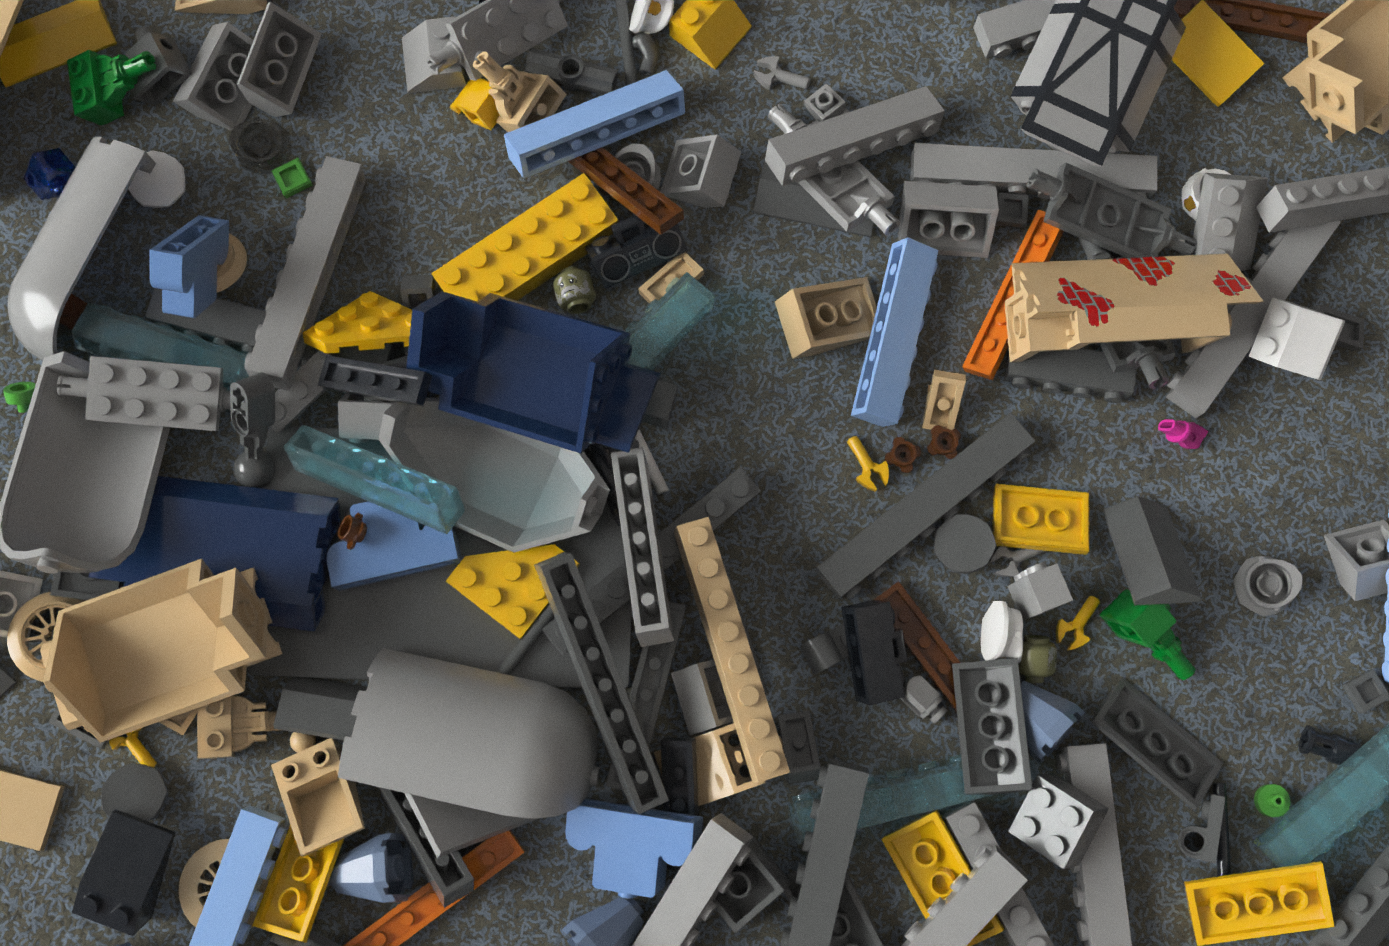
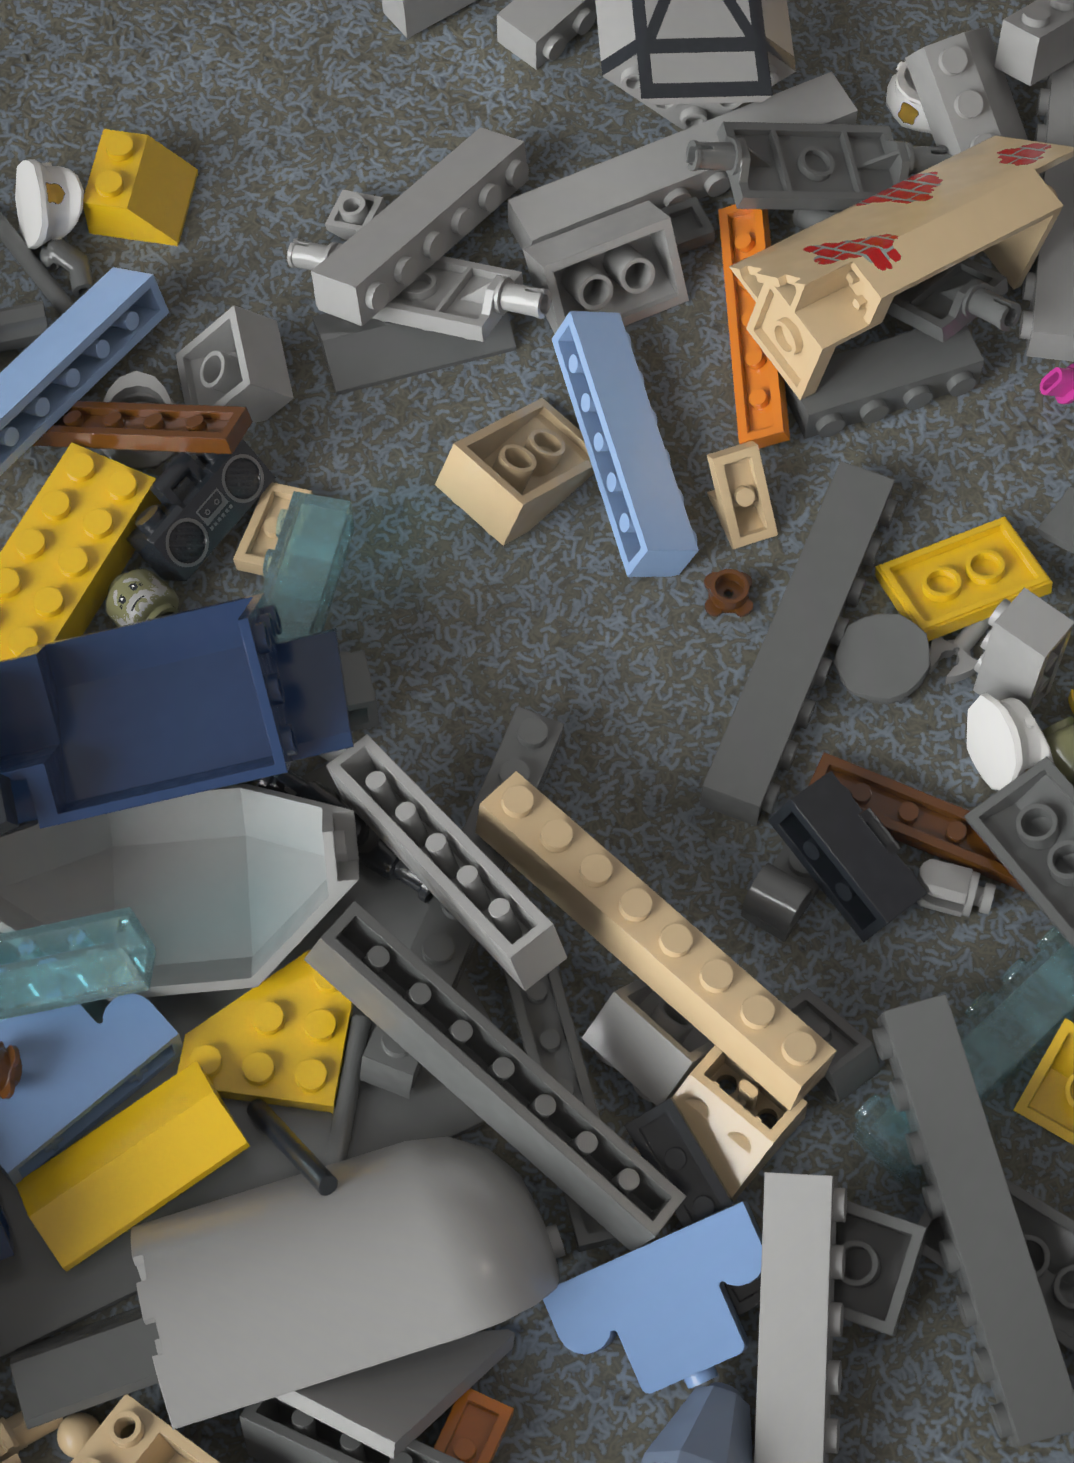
camera: 30 degrees left, 15 degrees down
light grey bar [754,56,810,90] -> none
yellow bar [847,436,889,492] -> none
reddish brown plate [927,425,961,459] -> none
none -> yellow slope [16,1060,250,1272]
none -> black bar [247,1099,338,1196]

